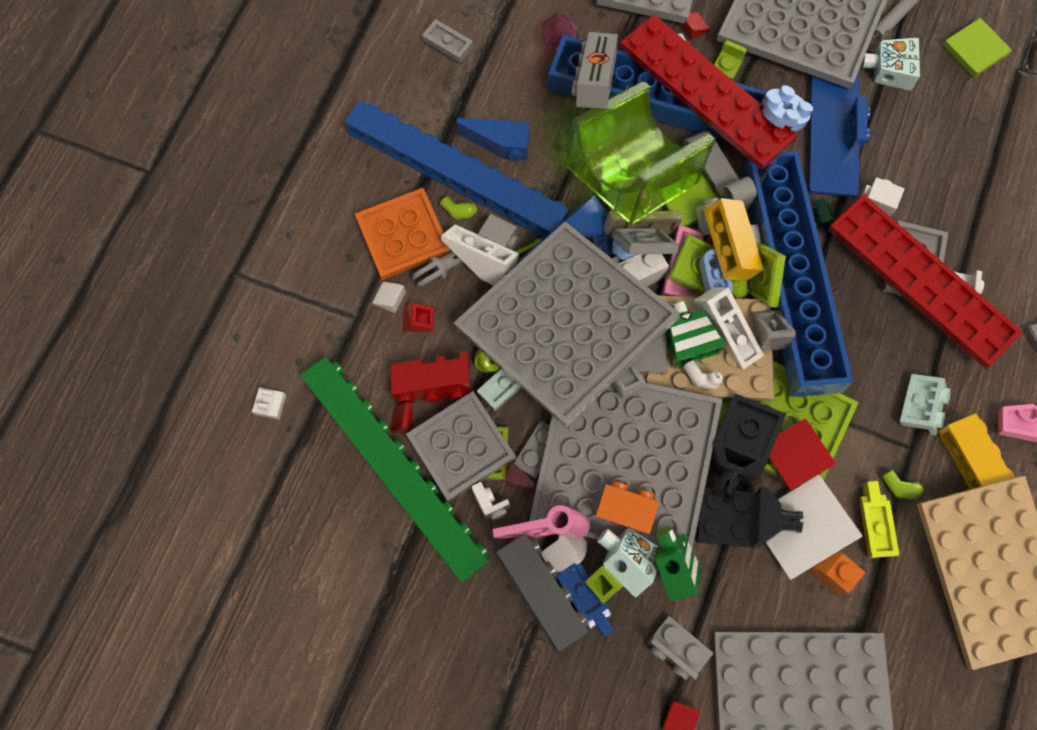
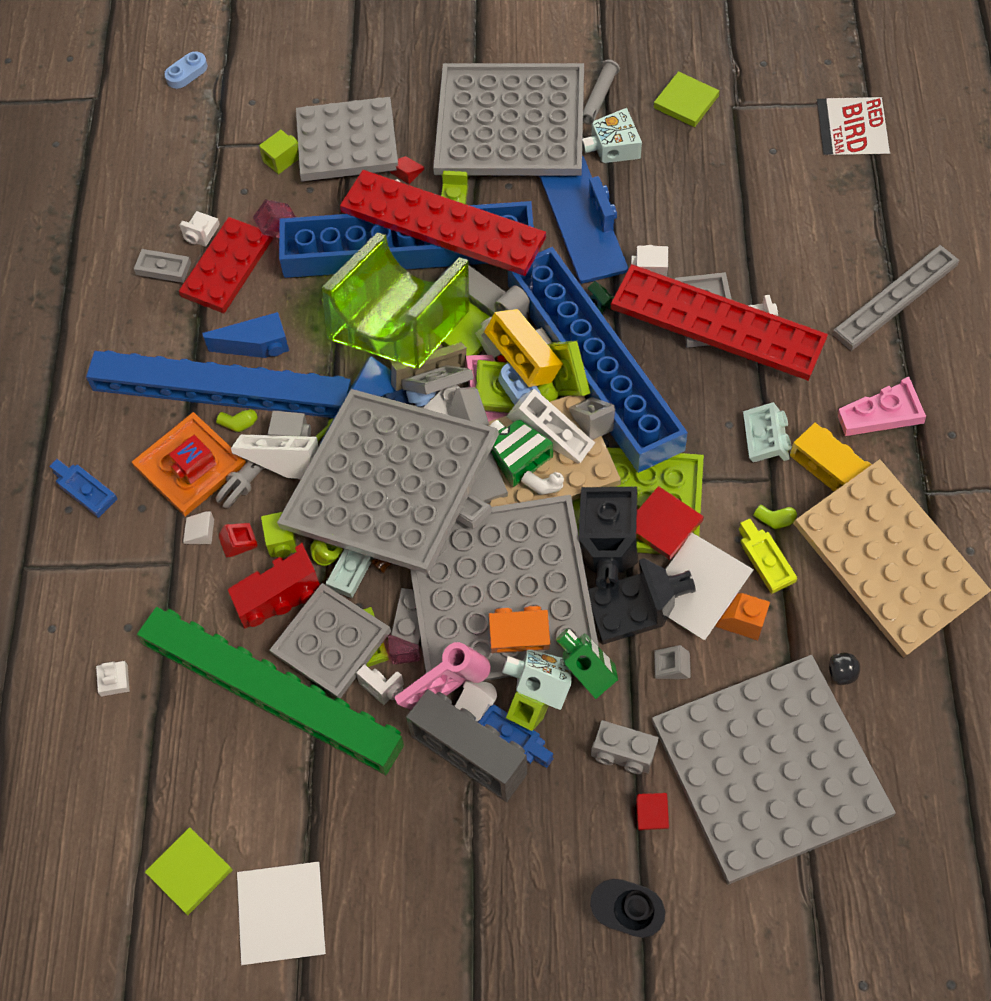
camera: 20 degrees left, 10 degrees down
red slope [390,402,414,434] -> none
light grey brick [572,32,618,109] -> none
light blue plate [761,85,813,131] -> none
none -> blue hinge [49,459,117,518]
none -> lime tile [145,827,233,915]
none -> red brick [169,434,216,484]
none -> red plate [179,217,273,314]
none -> white bracket [180,211,220,247]
none -> white sticker [237,862,326,965]
none -> lime brick [261,512,297,558]
none -> light grey slope [448,387,490,426]
none -> light grey slope [654,645,691,679]
none -> black piece [829,653,860,685]

